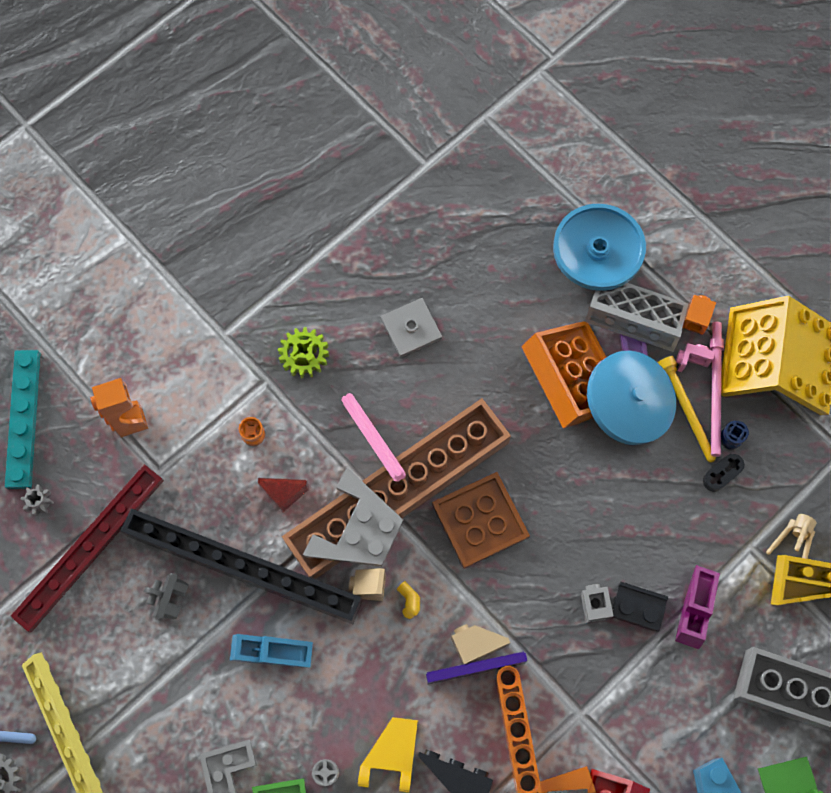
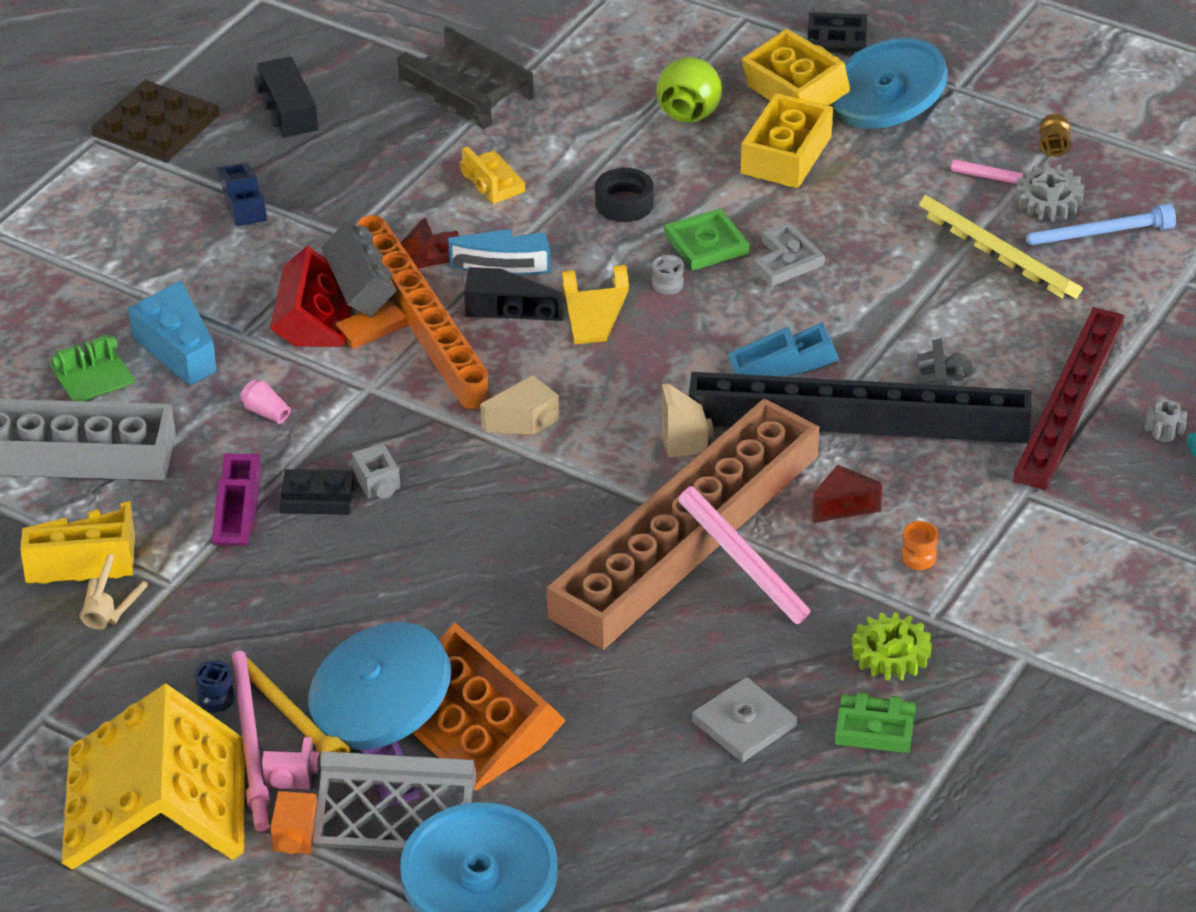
camera: 165 degrees right, 30 degrees down
orange arch [90,378,149,437] -> none
light grey wing [303,468,403,567] -> none
yellow arm [396,581,420,619] -> none
dark purple tile [426,651,528,685] -> none
dark orange plate [432,472,530,569] -> none
black beam [703,454,745,492] -> none
none -> bright pink cone [240,379,291,424]
none -> bright green plate [835,692,916,753]

